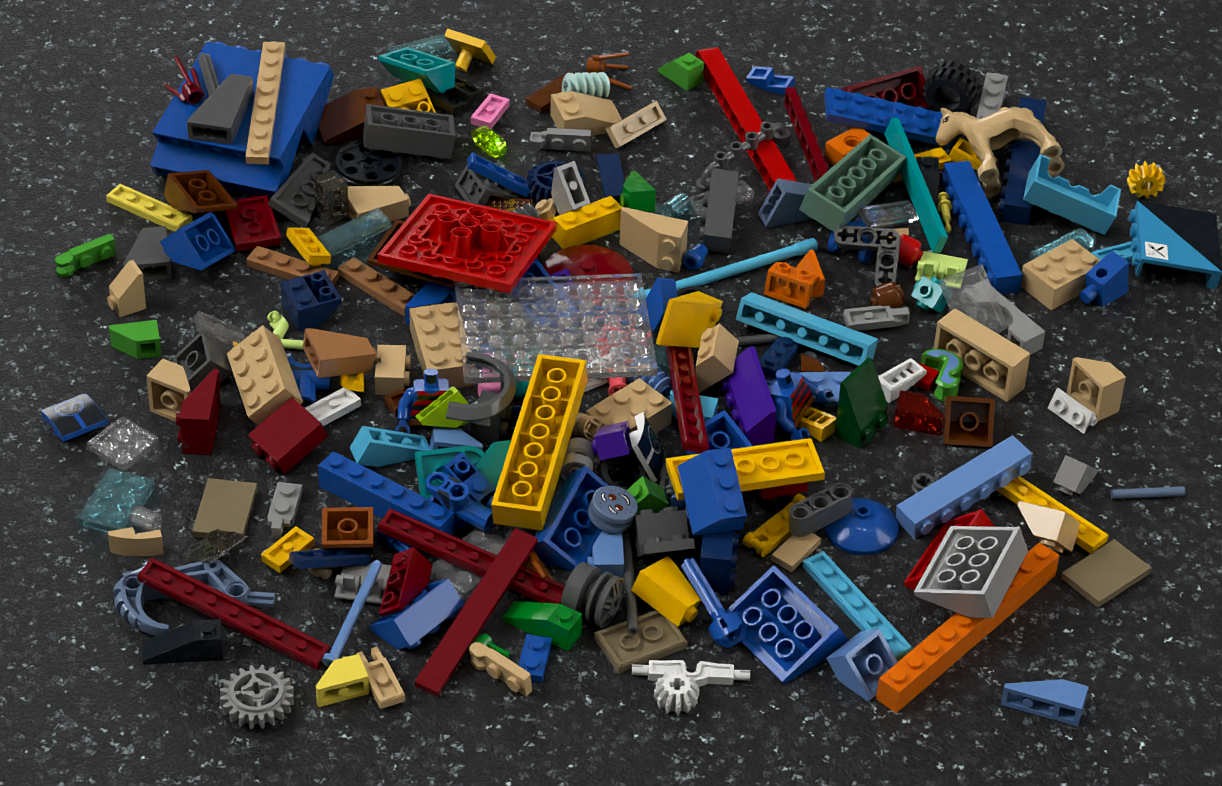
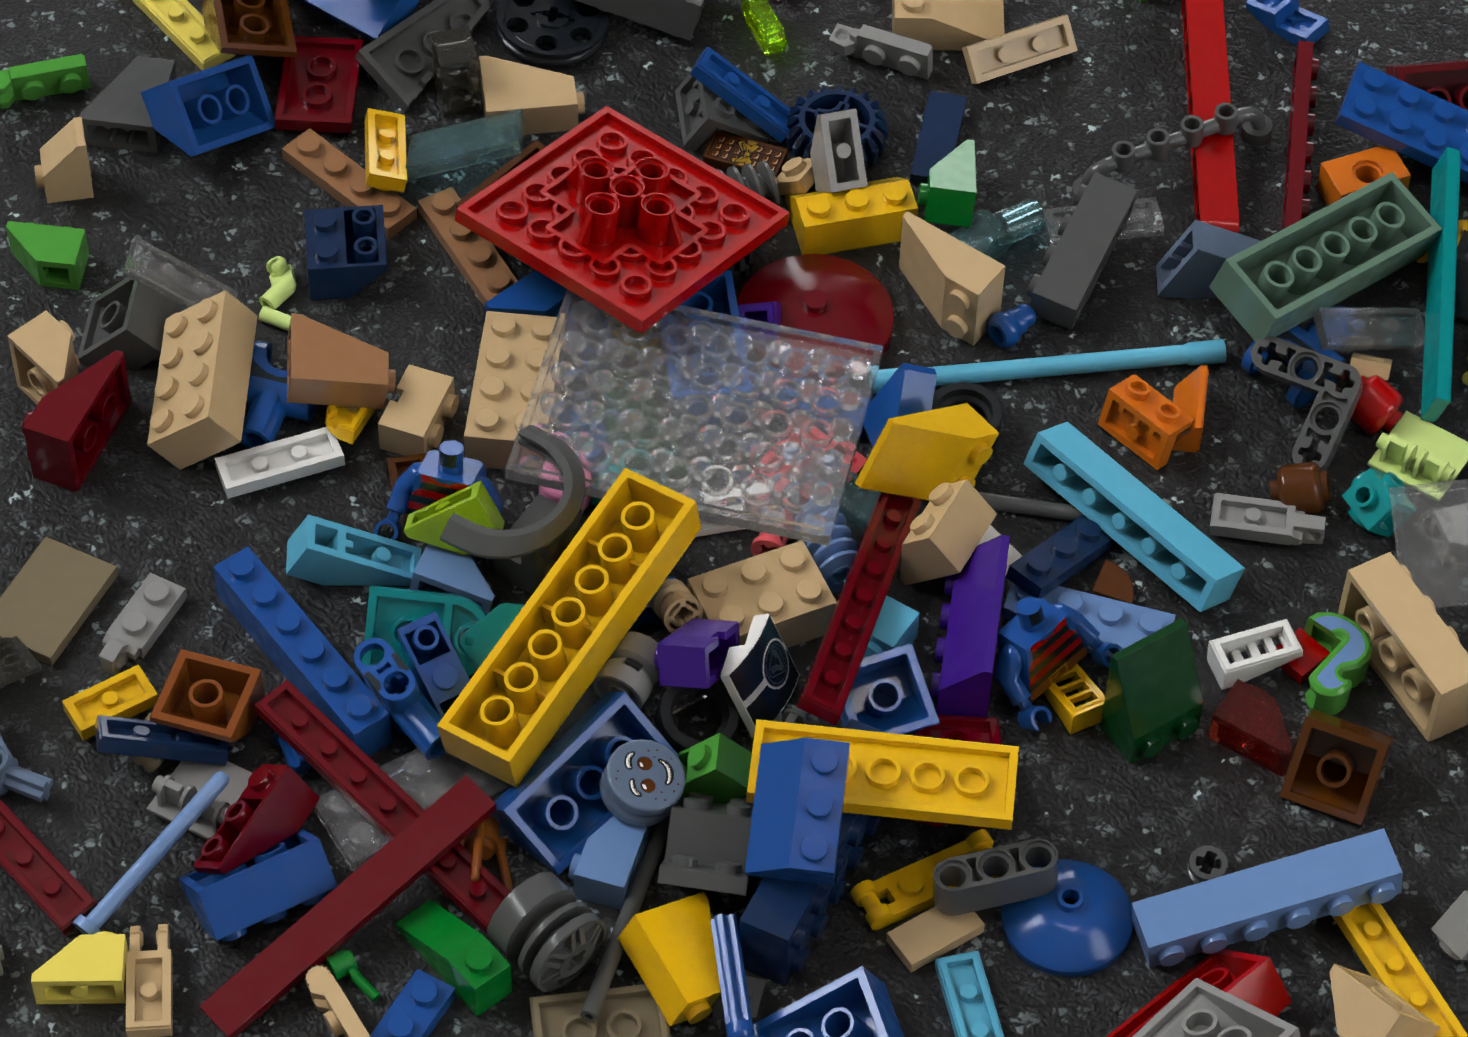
camera: 20 degrees right, 10 degrees up
dark red brick [248,397,329,475] -> none

